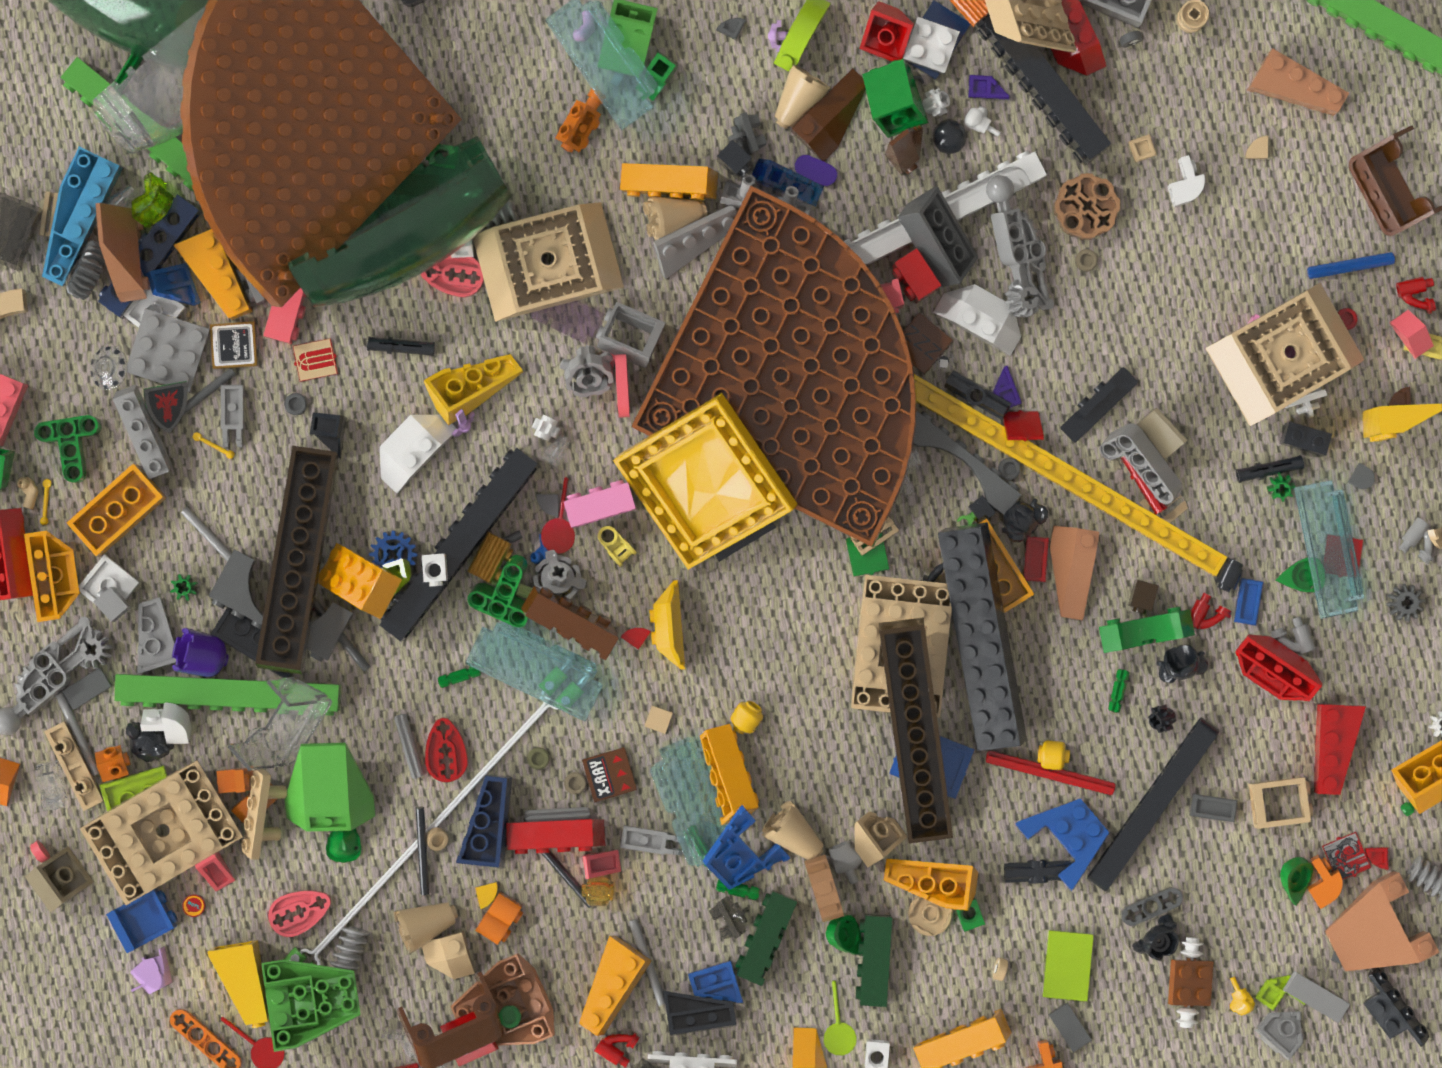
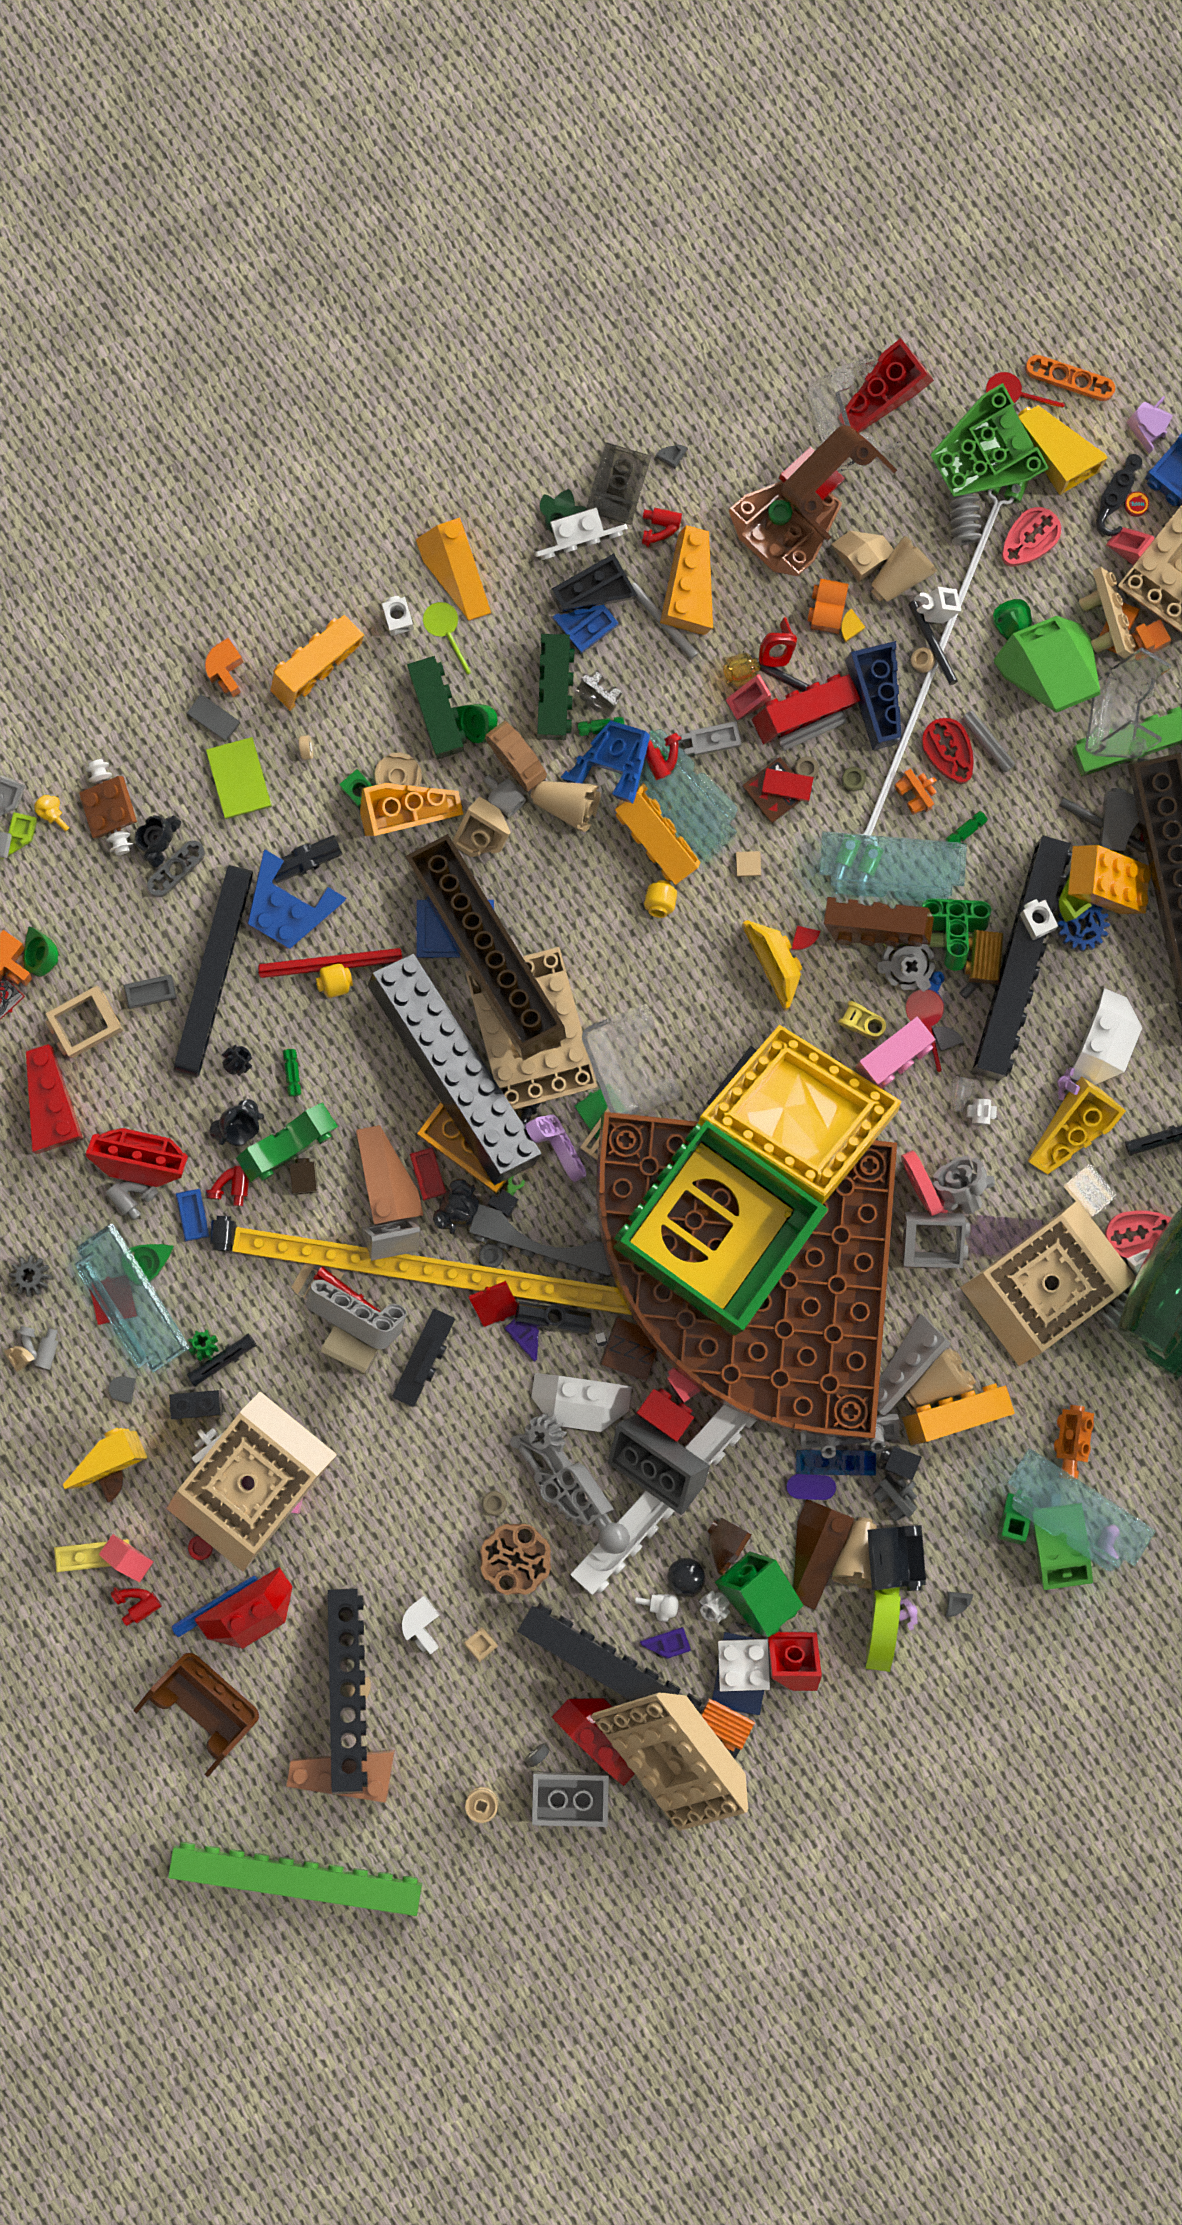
camera: 155 degrees right, 5 degrees down
none -> red wedge [194,1567,293,1649]
none -> black brick [327,1589,368,1795]
none -> light grey slope [362,1219,420,1261]
none -> lavender beam [526,1114,586,1182]
none -> clear windscreen [582,1004,683,1115]
none -> door [613,1120,829,1336]
none -> red plant [645,733,682,781]
none -> red piece [759,617,797,667]
none -> red tile [761,768,814,802]
none -> black door [867,1525,926,1591]
none -> orange hips [894,768,937,815]
none -> white brick [914,587,961,624]
none -> clear piece [1063,1164,1117,1218]
none -> black piece [1096,454,1142,536]

